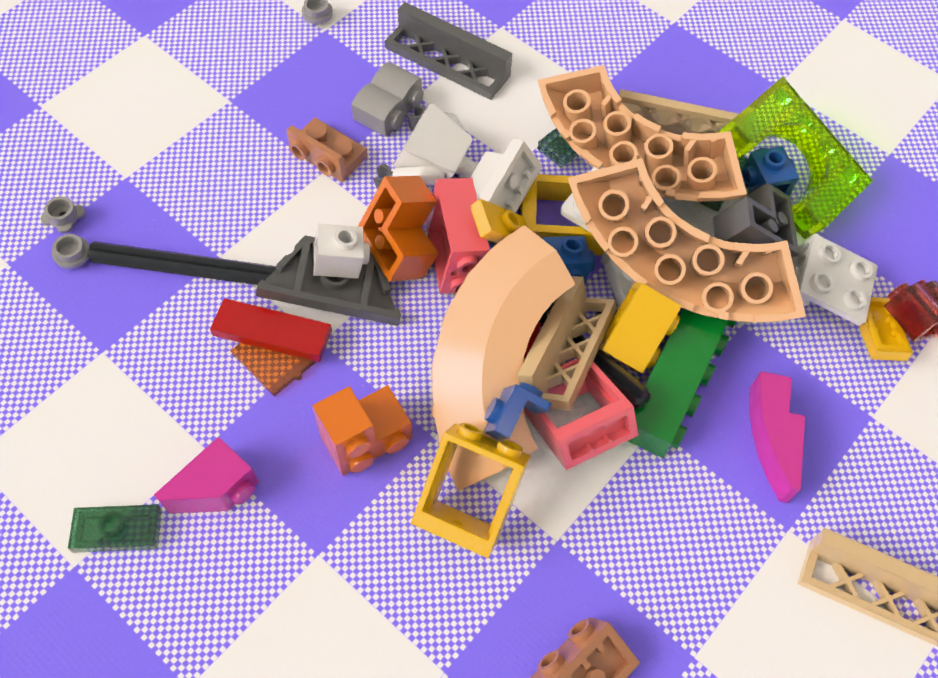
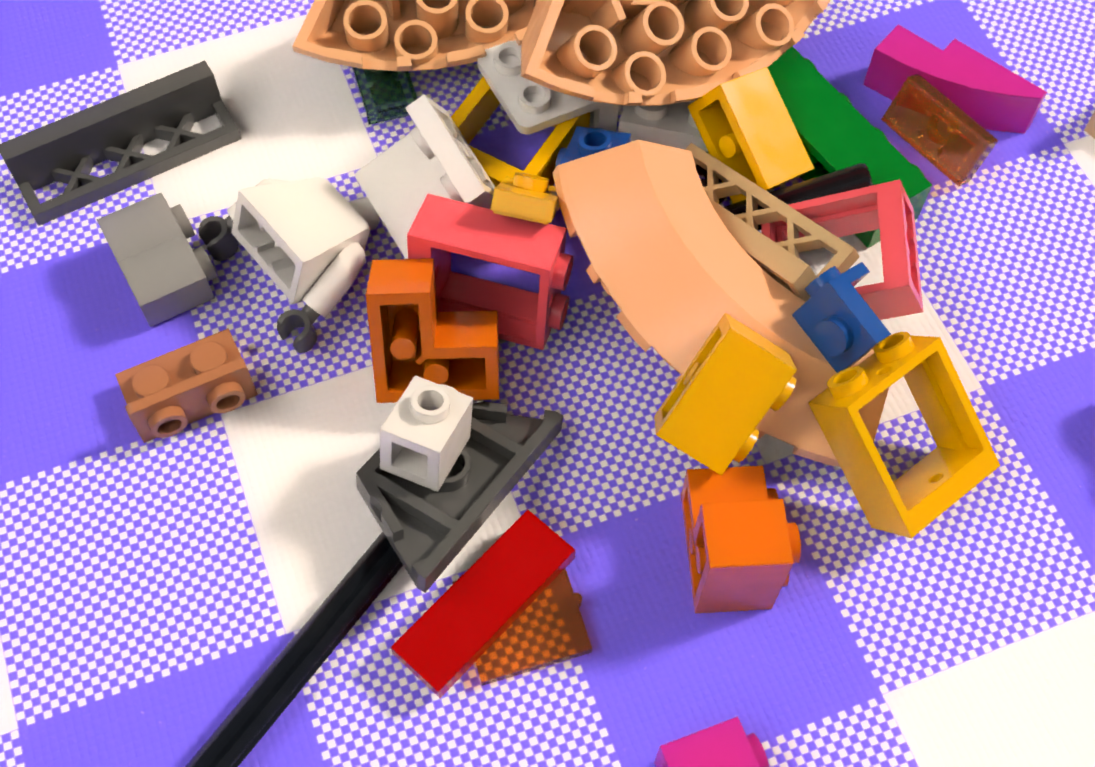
camera: 60 degrees left, 0 degrees up
none -> yellow brick [654,313,797,476]
none -> clear orange plate [881,74,999,186]

